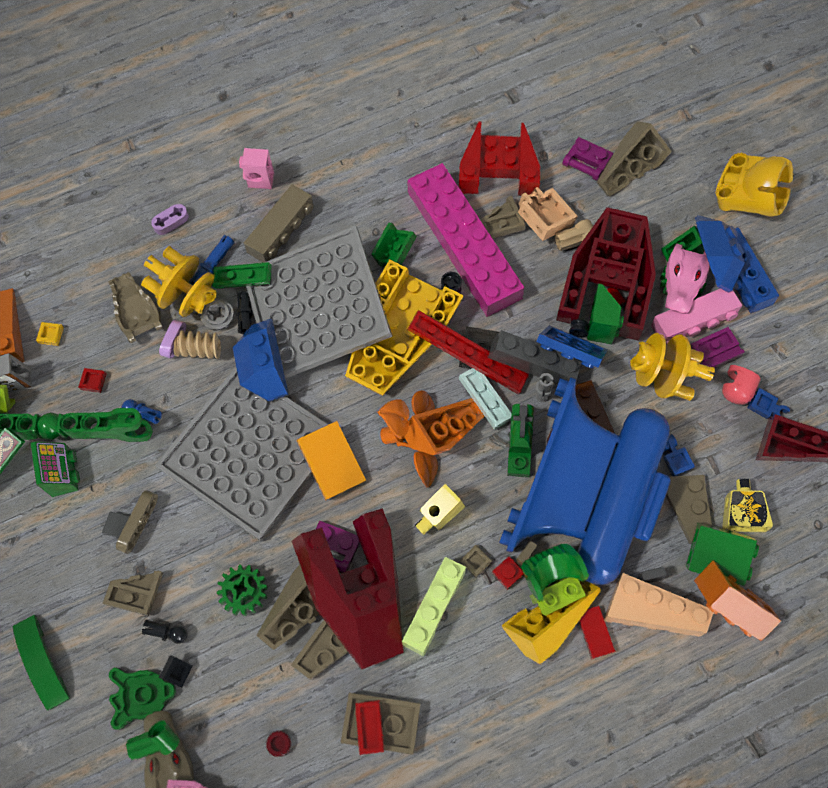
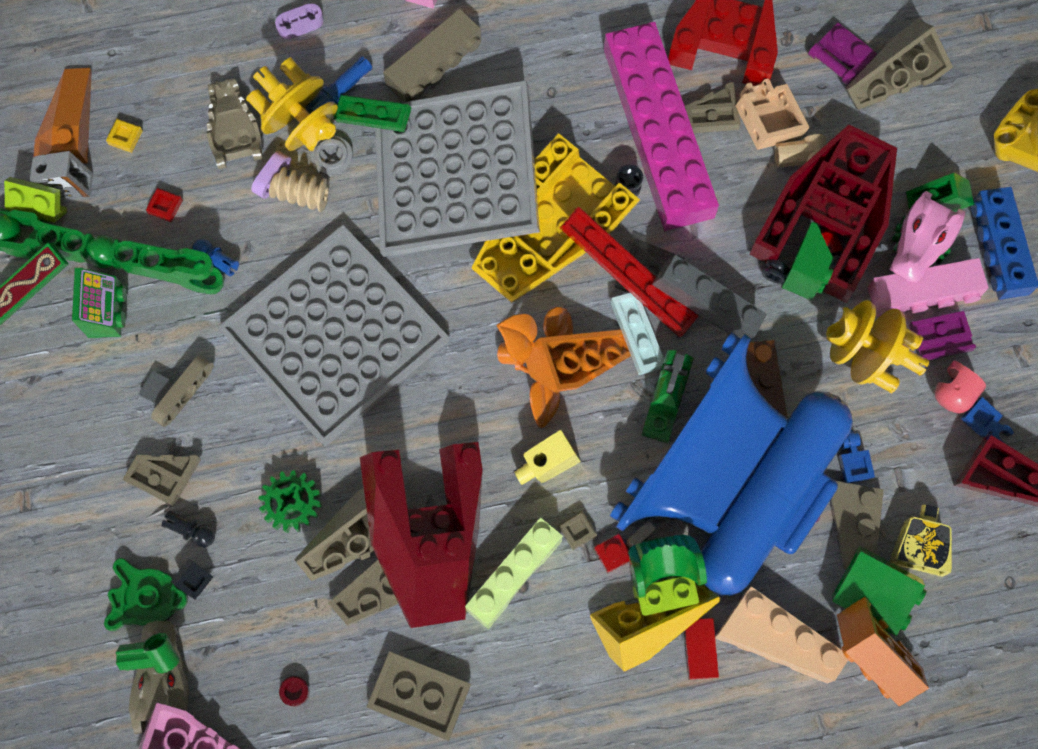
camera: 10 degrees right, 5 degrees up
green slope [13,615,71,711] -> none
blue wedge [233,318,289,402] -> none
black pin [236,292,253,334] -> none
light orange tile [296,421,366,501] -> none
magenta plate [316,520,360,573] -> none
red tile [355,701,384,755] -> none
green bracket [371,222,417,267] -> none
light grey pin [535,373,554,402] -> none
blue plate [536,325,608,368] -> none
dark grey tile [637,567,667,583] -> none
blue wedge [695,215,745,293] -> none

